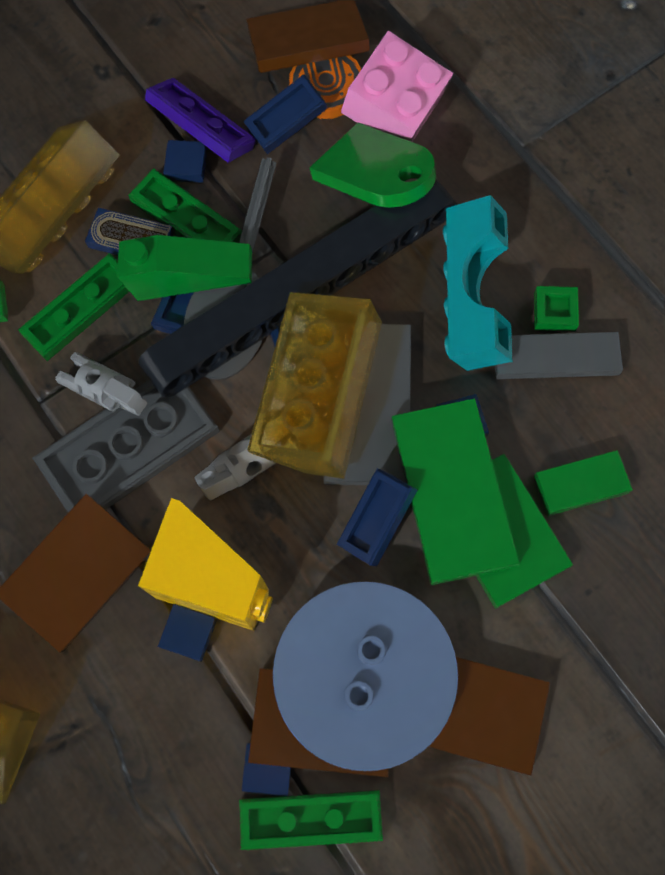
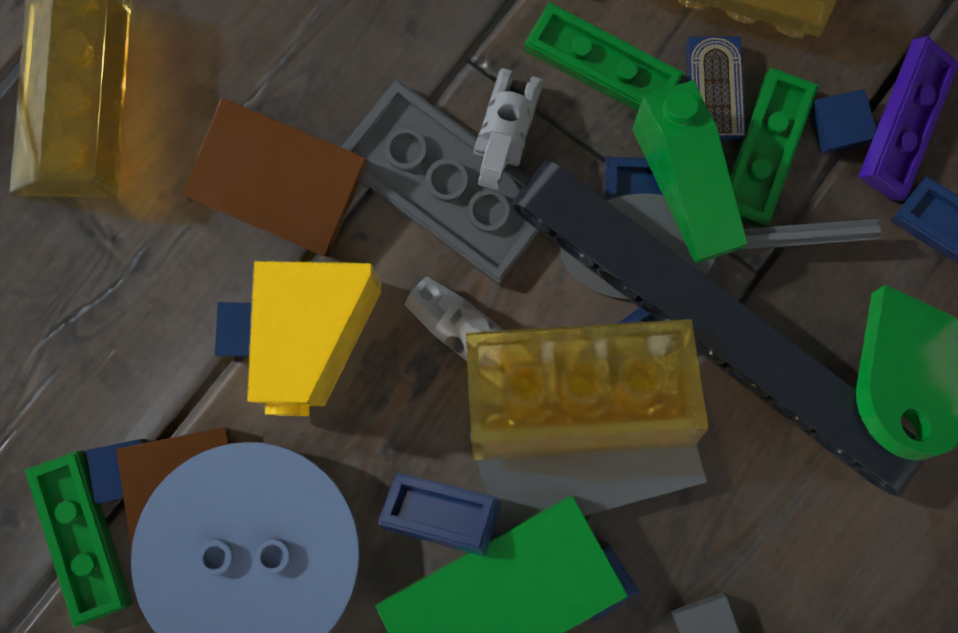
camera: 65 degrees right, 10 degrees up
teal arch [443,195,513,371] -> none

